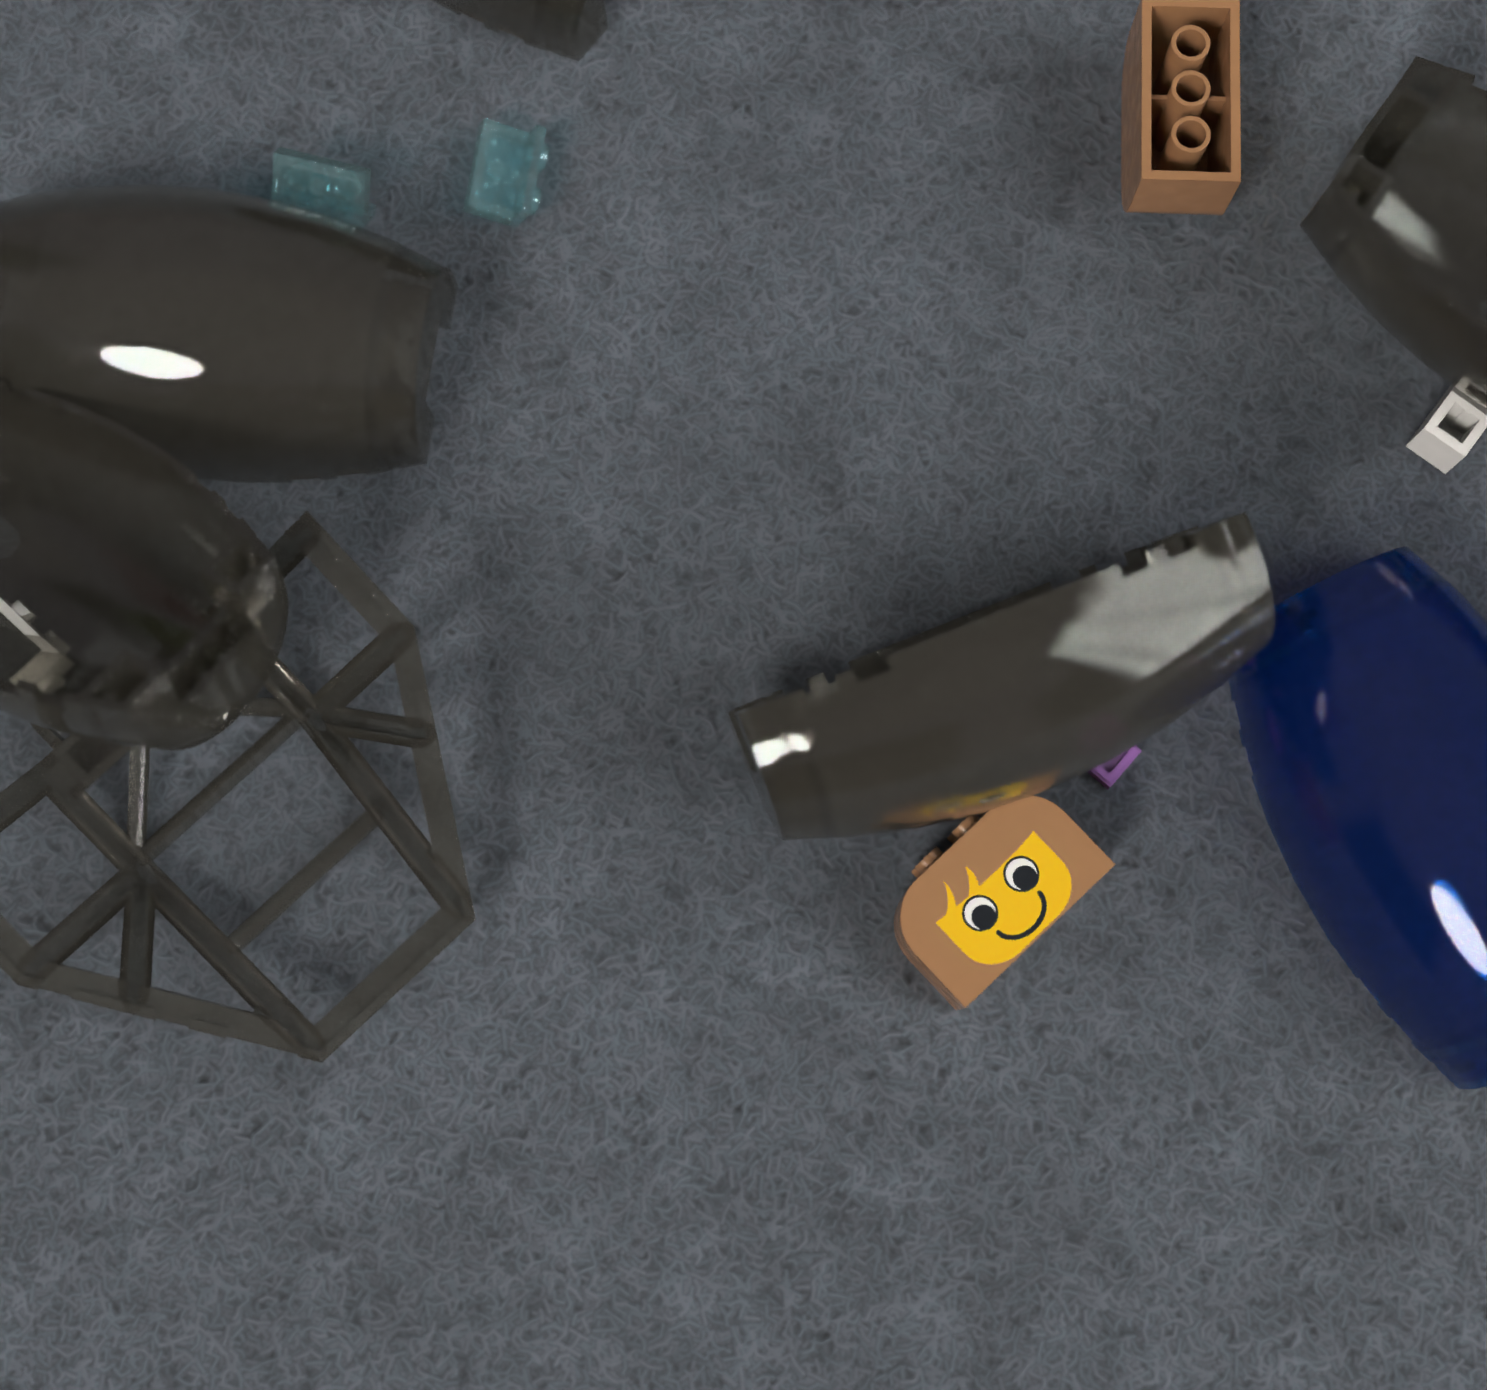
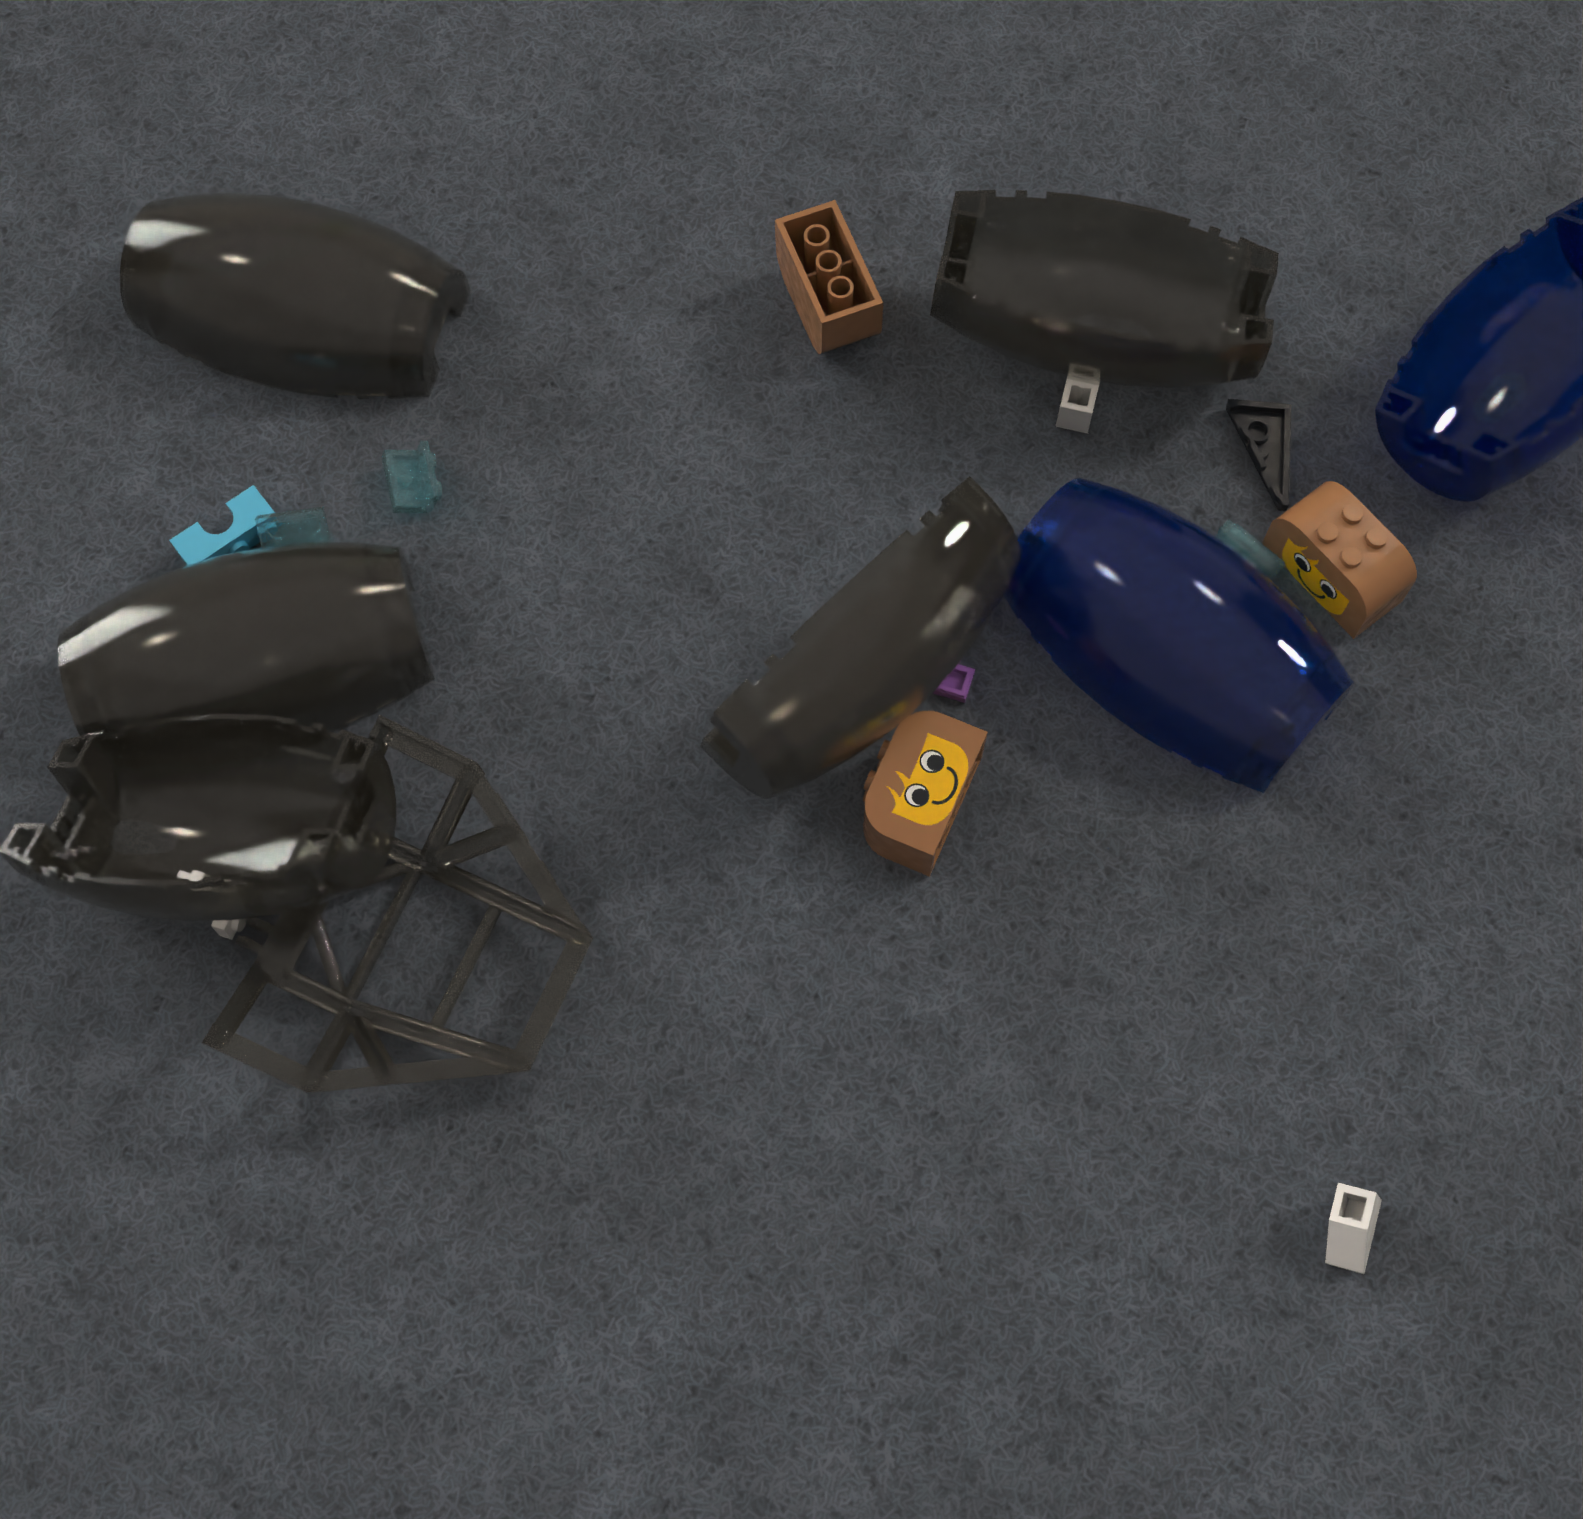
camera: 25 degrees left, 10 degrees down
none -> medium azure arch [169,485,283,582]

